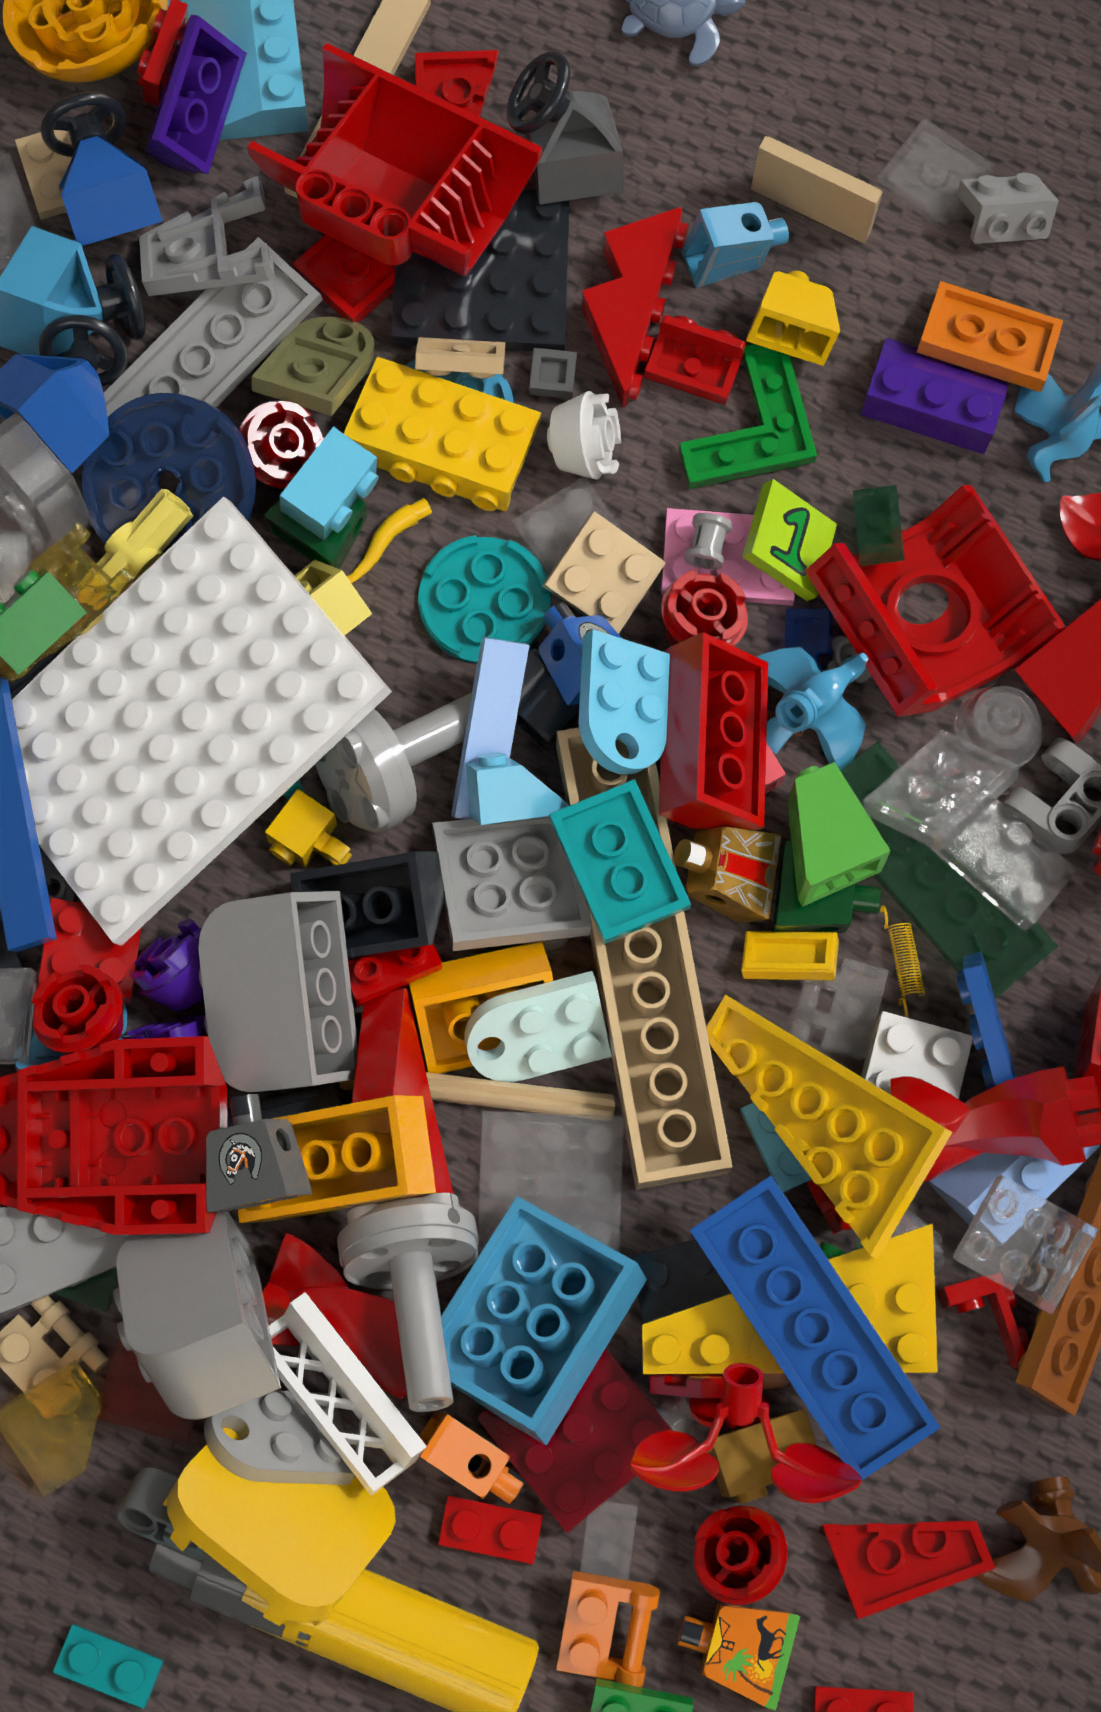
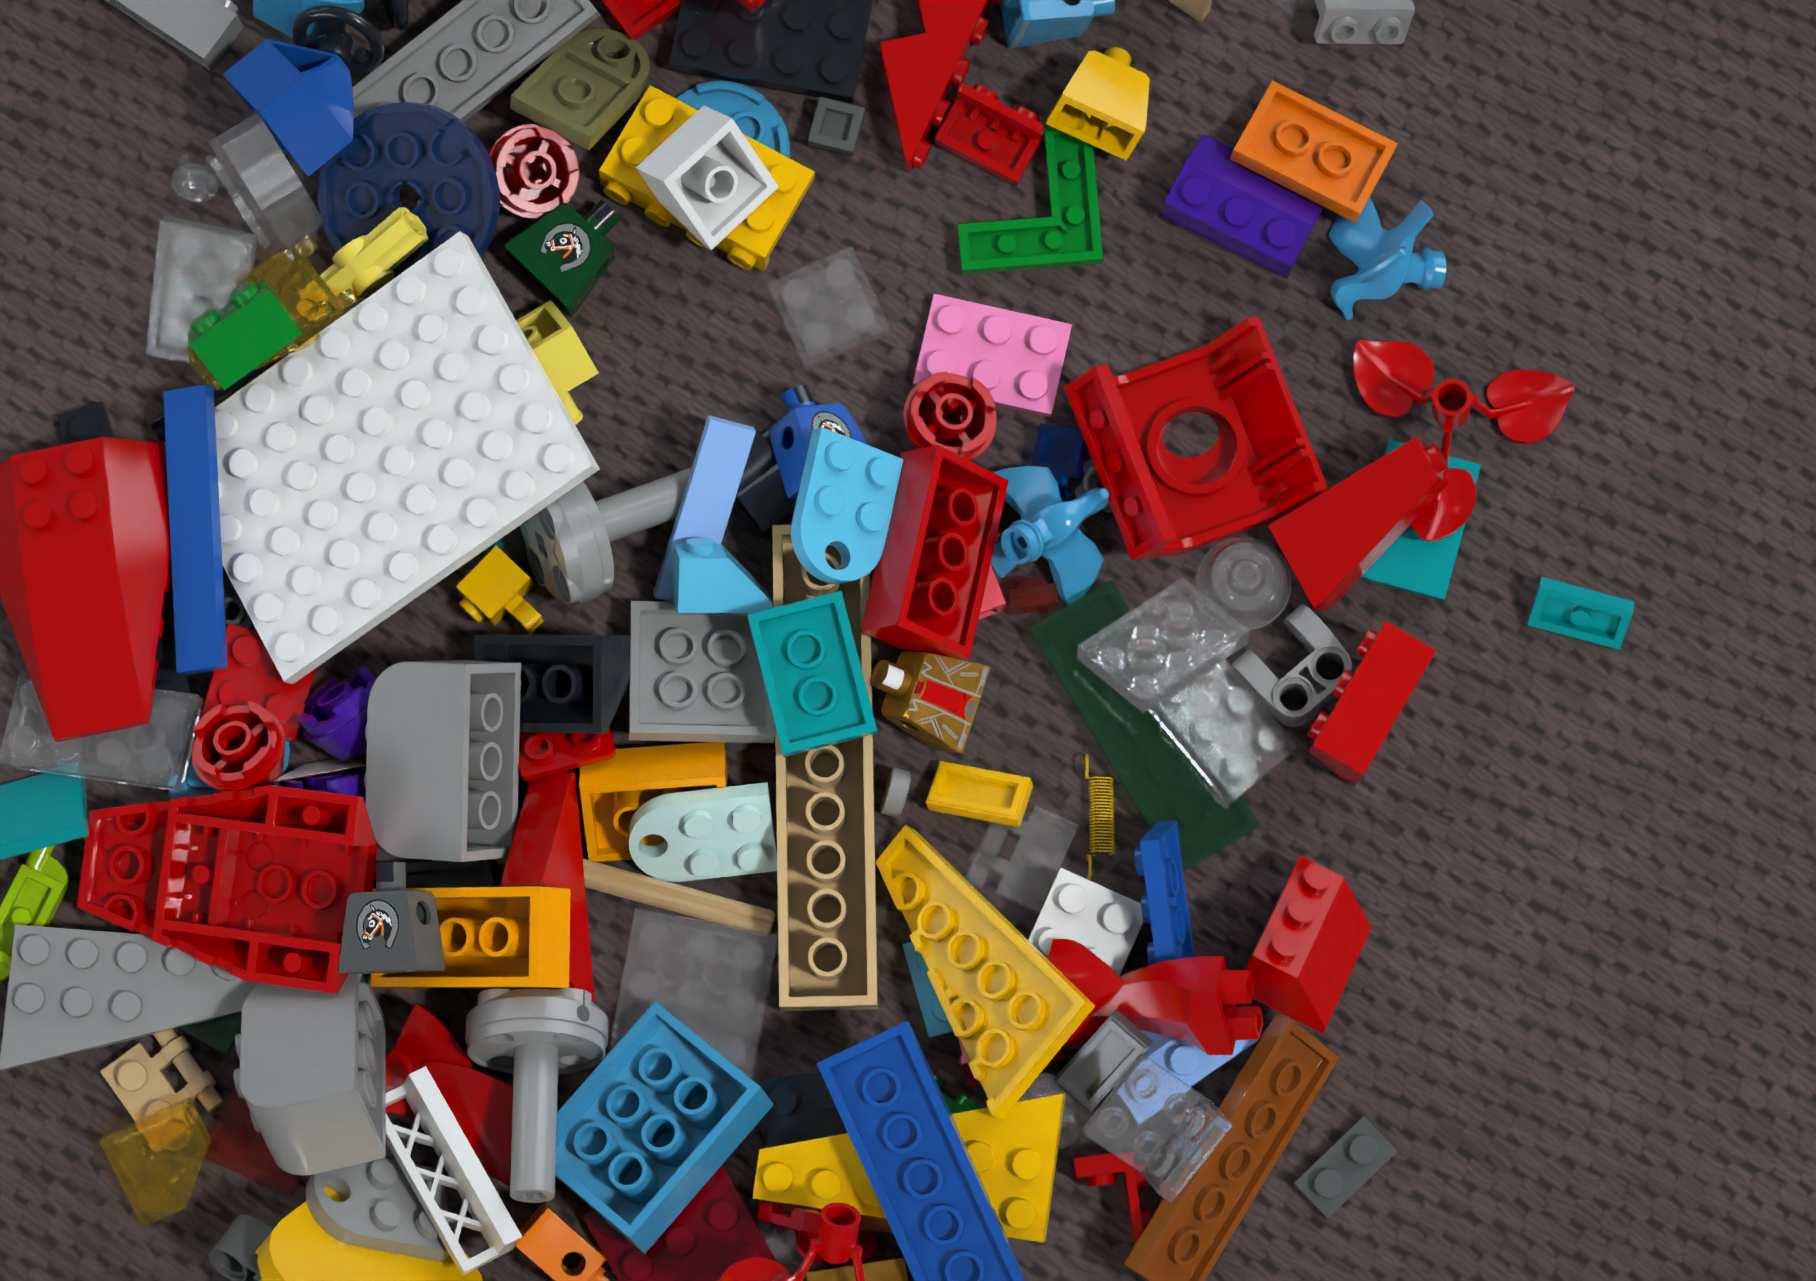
camera: 15 degrees right, 5 degrees up
medium azure brick [280,427,379,540] -> none
yellow animal [346,498,432,584] -> none
tan plate [415,337,505,378] -> none
teal tile [418,535,551,663] -> none
tan plate [542,511,666,634] -> none
white cone [547,391,621,480] -> none
light grey bush [685,513,732,570] -> none
lime tile [742,479,837,601] -> none
dark green torso [773,841,881,933] -> none
bright green slope [787,762,891,907] -> none
clear green plate [853,485,905,566] -> none
none -> white sticker [271,757,365,783]
none -> white slope [636,105,779,250]
none -> light grey tile [880,767,911,818]
none -> clear red plate [1008,578,1059,616]
none -> dark grey tile [1053,1009,1153,1112]

